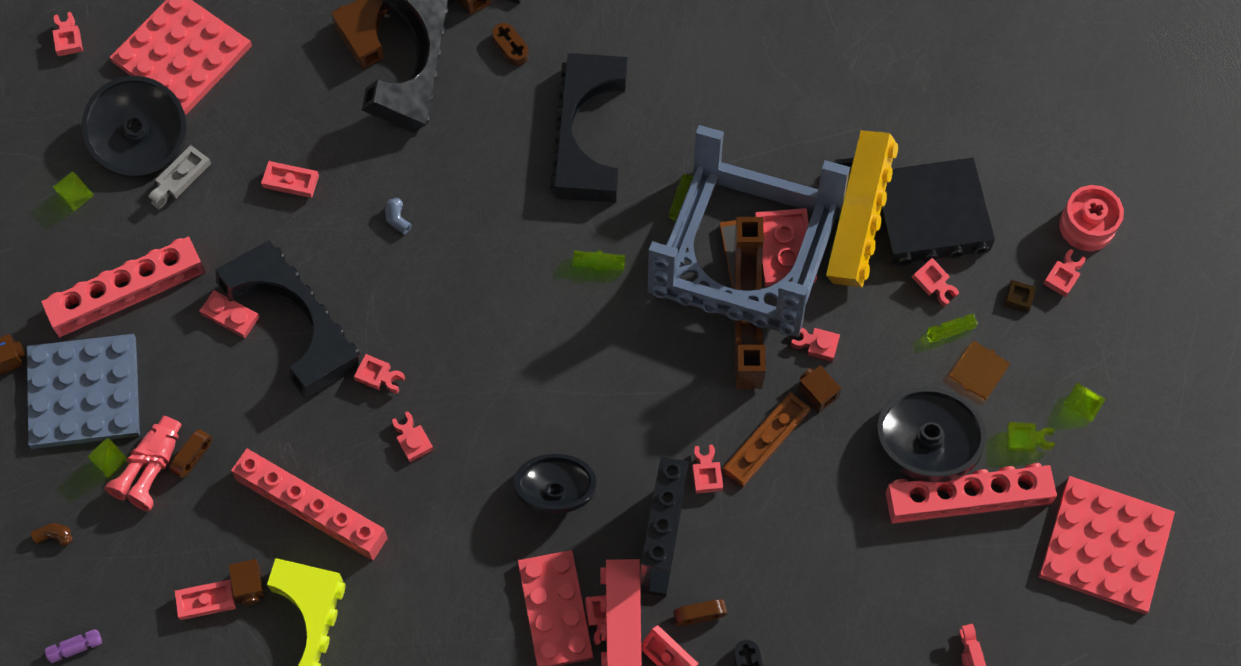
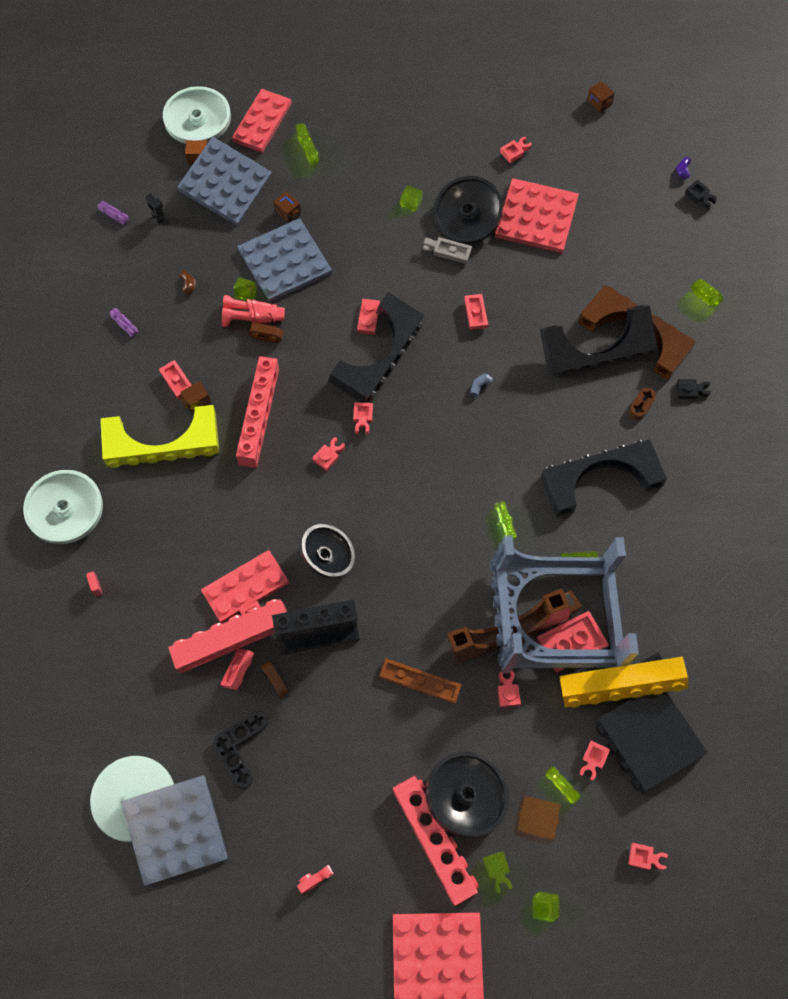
camera: 70 degrees right, 0 degrees up
coral brick [41,237,206,338] -> none
coral plate [692,445,723,494] -> none
reddish brown brick [798,365,842,413] -> none
dark brown tile [1003,280,1036,313] -> none
coral wheel [1059,185,1124,252] -> none

